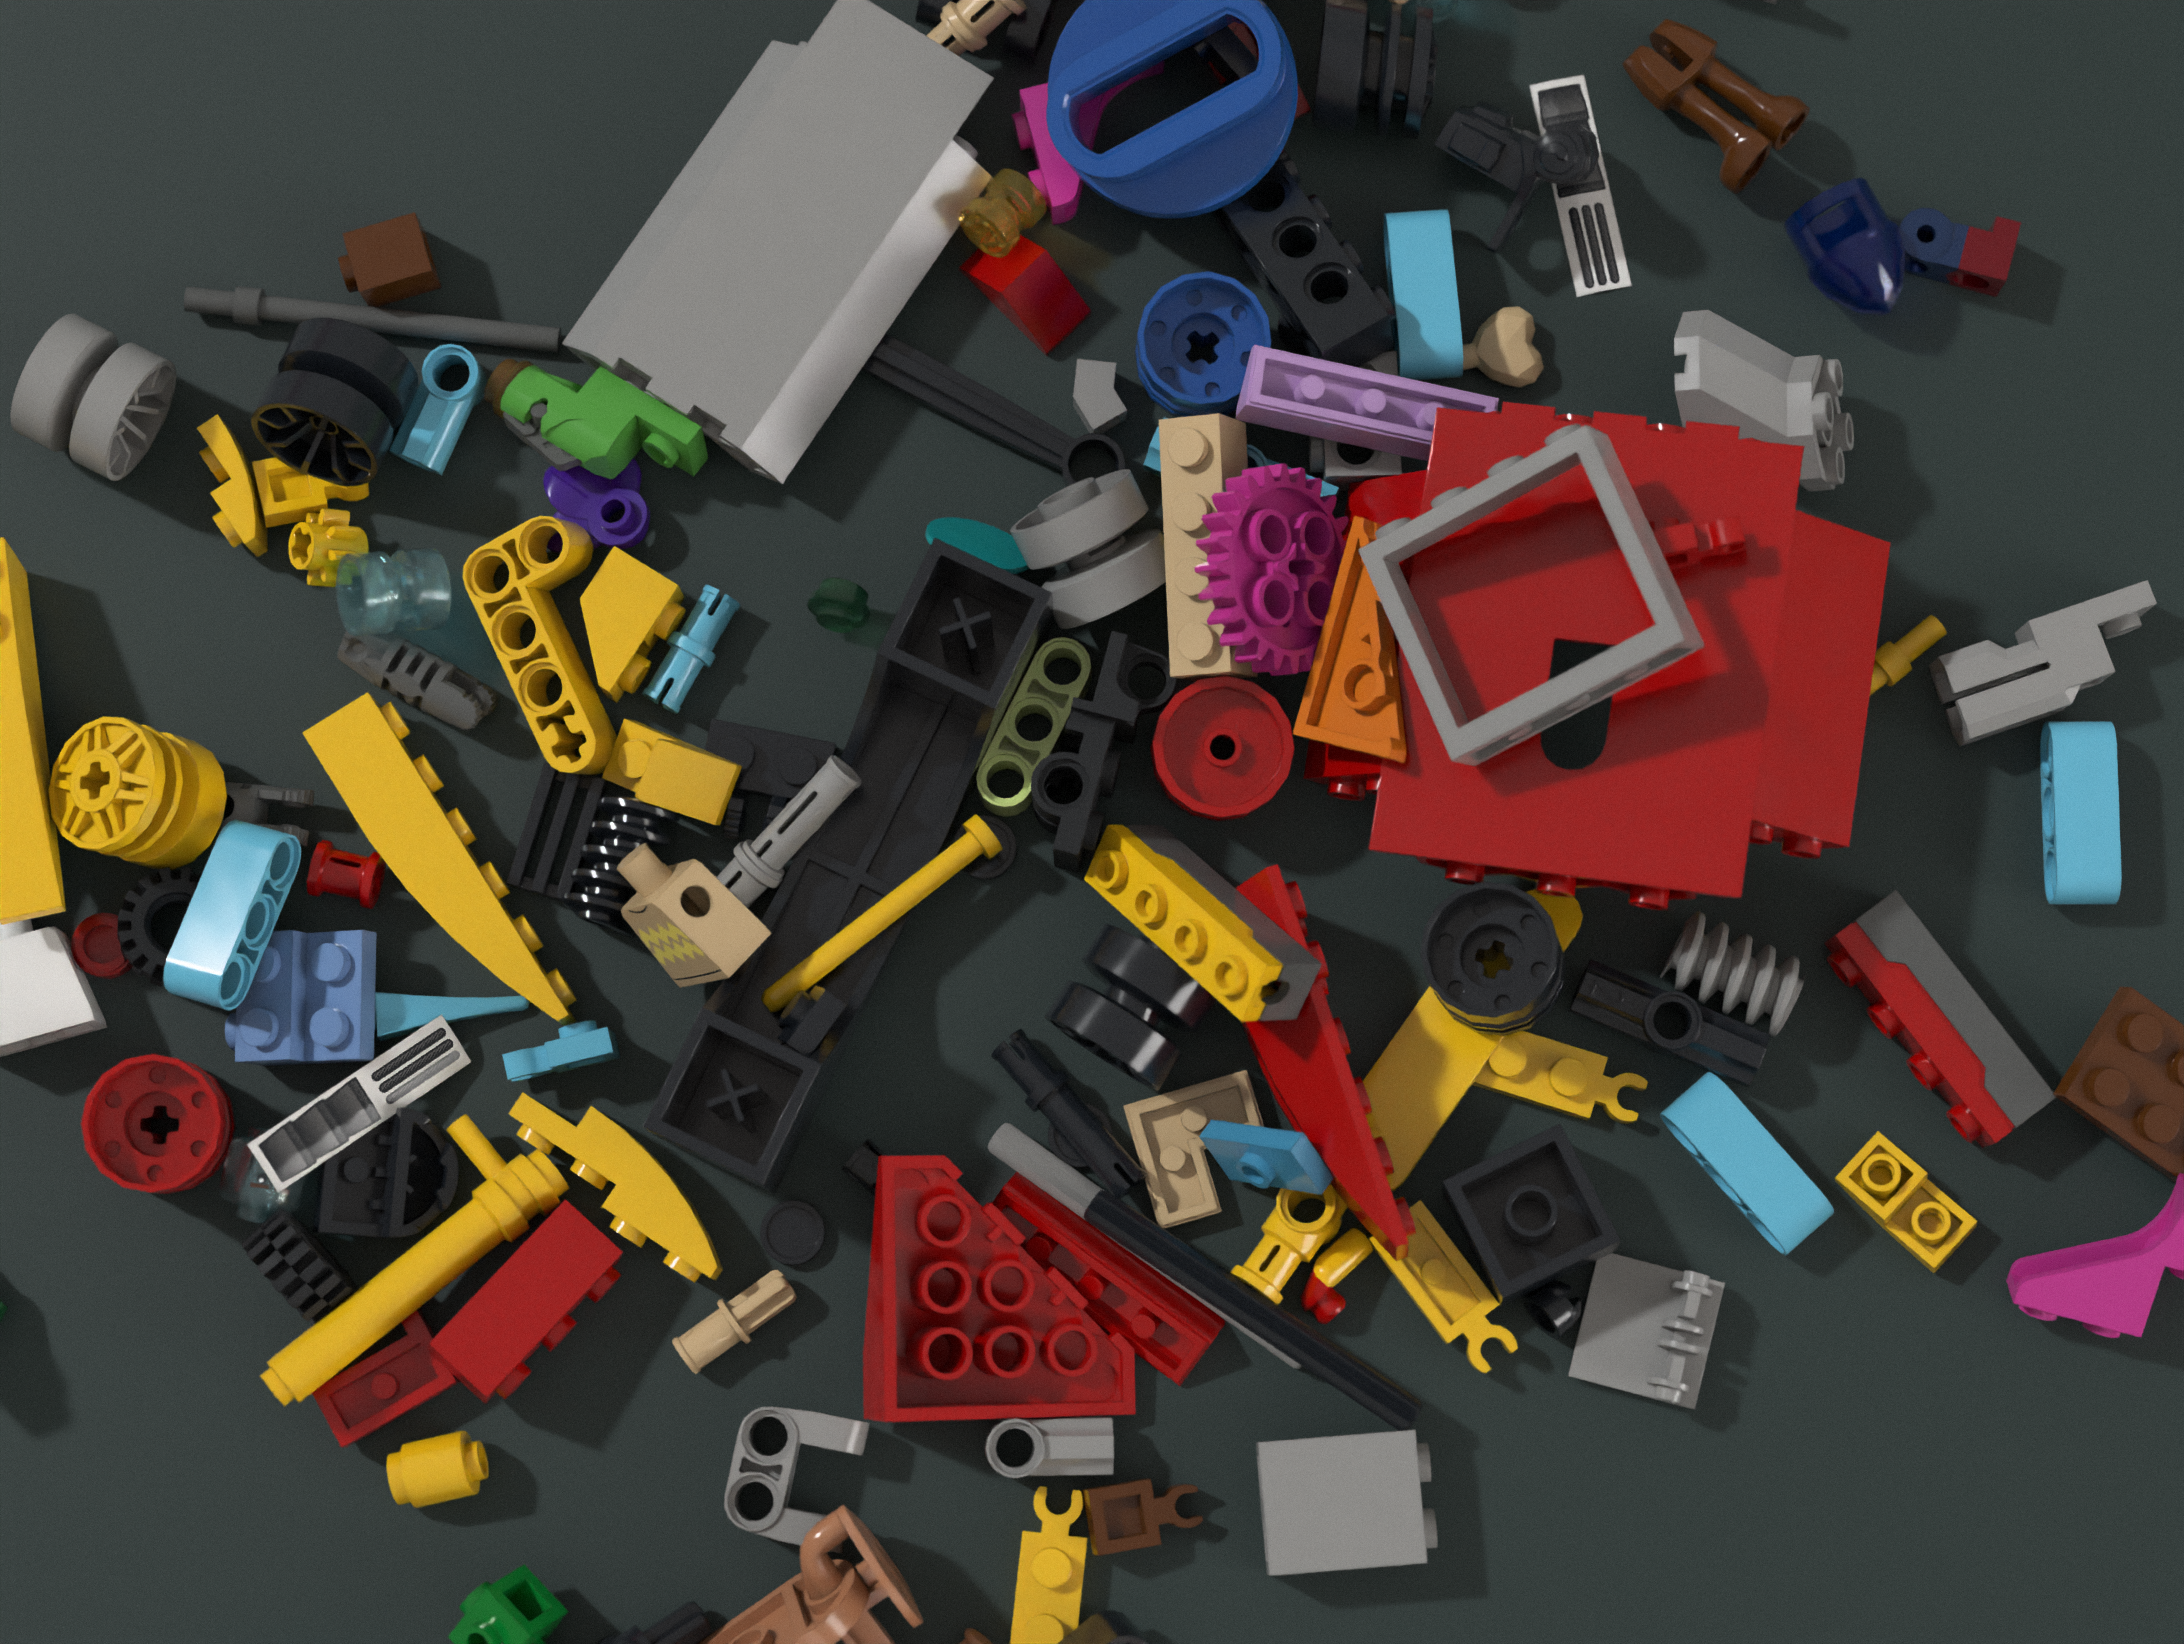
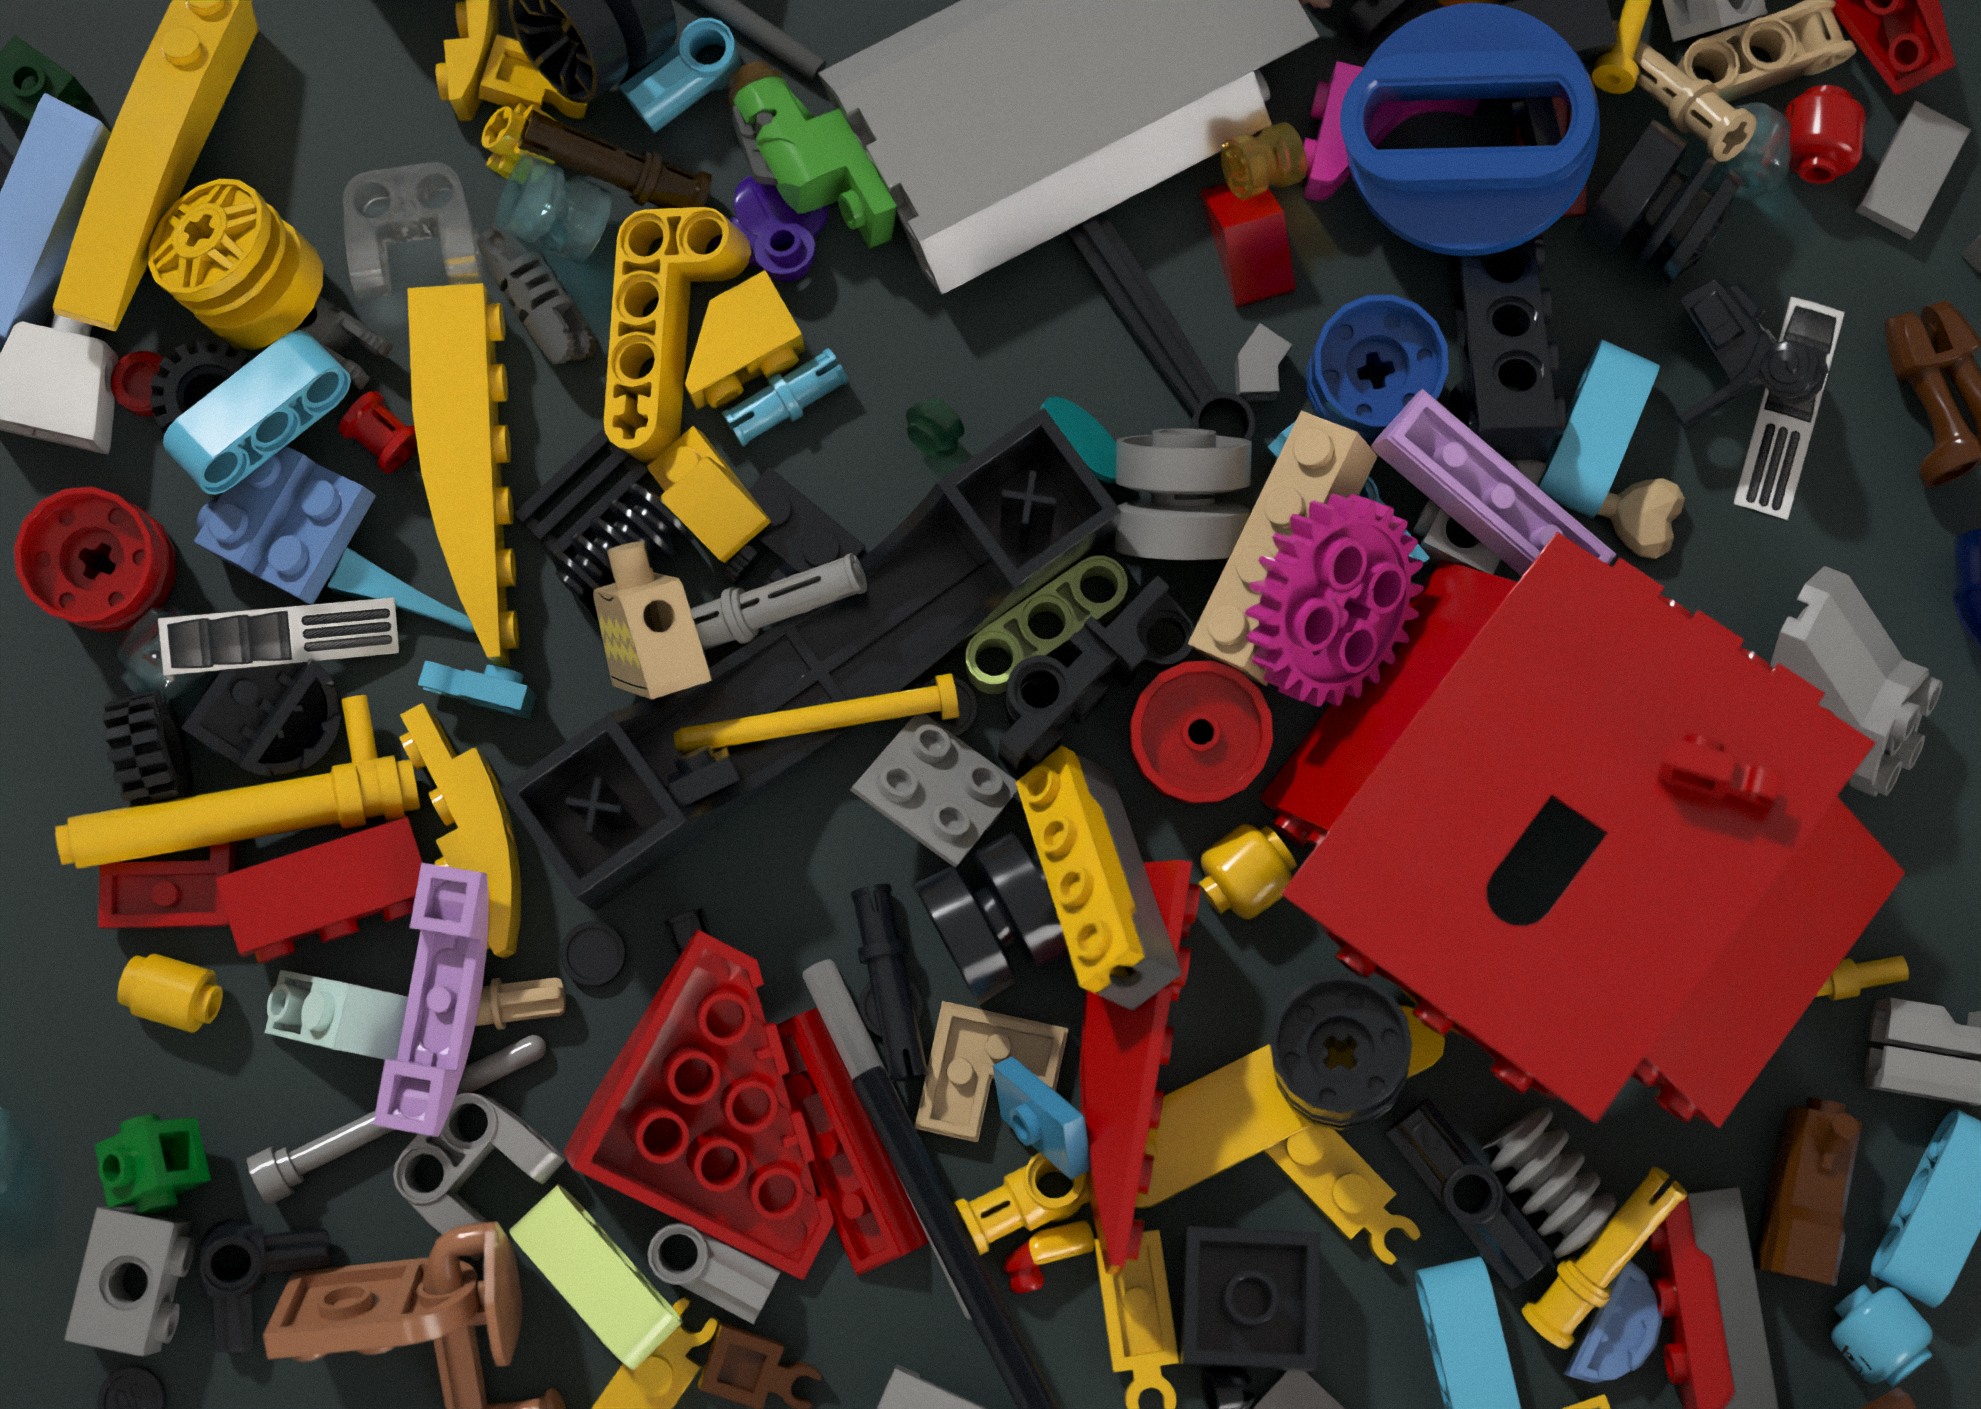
camera: 25 degrees right, 0 degrees up
orange wing [1293,516,1407,763] -> none
light grey window [1358,424,1705,766] -> none
none -> light grey piece [247,1035,546,1205]
none -> light aqua slope [264,970,408,1060]
none -> clear piece [343,162,484,300]
none -> lavender slope [373,863,489,1136]
none -> yellowish green beam [509,1184,683,1370]
none -> dark brown pin [518,110,712,209]
none -> light grey hinge [850,713,1018,868]
none -> yellow head [1198,824,1297,919]
none -> yellow pin [1522,1166,1687,1349]
none -> medium blue plate [1564,1260,1662,1383]
none -> reddish brown piece [1754,1097,1862,1286]
none -> medium azure head [1831,1284,1933,1387]

